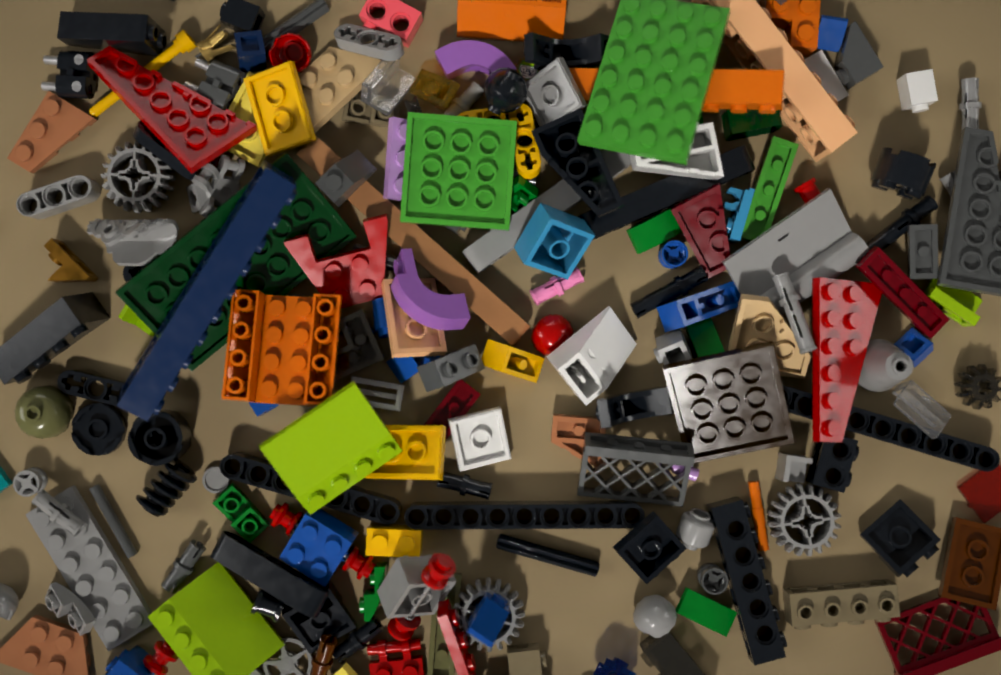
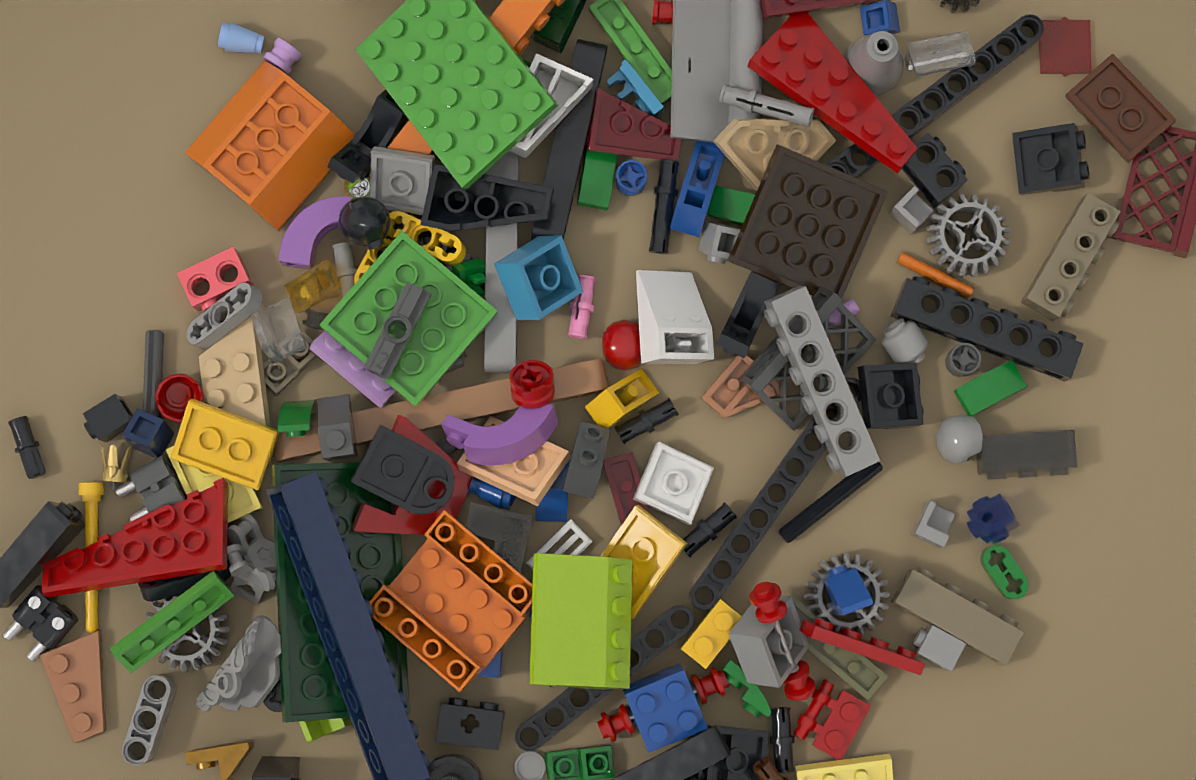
camera: 50 degrees left, 5 degrees down
none -> bright green plate [110,571,234,673]
none -> green slope [277,400,316,437]
none -> black plate [350,424,454,514]
none -> dark grey piece [364,282,431,380]
none -> black brick [435,697,505,750]
none -> red wheel [509,360,555,409]
none -> black pin [615,398,679,444]
none -> light grey brick [764,286,880,477]
none -> light grey panel [911,500,955,548]

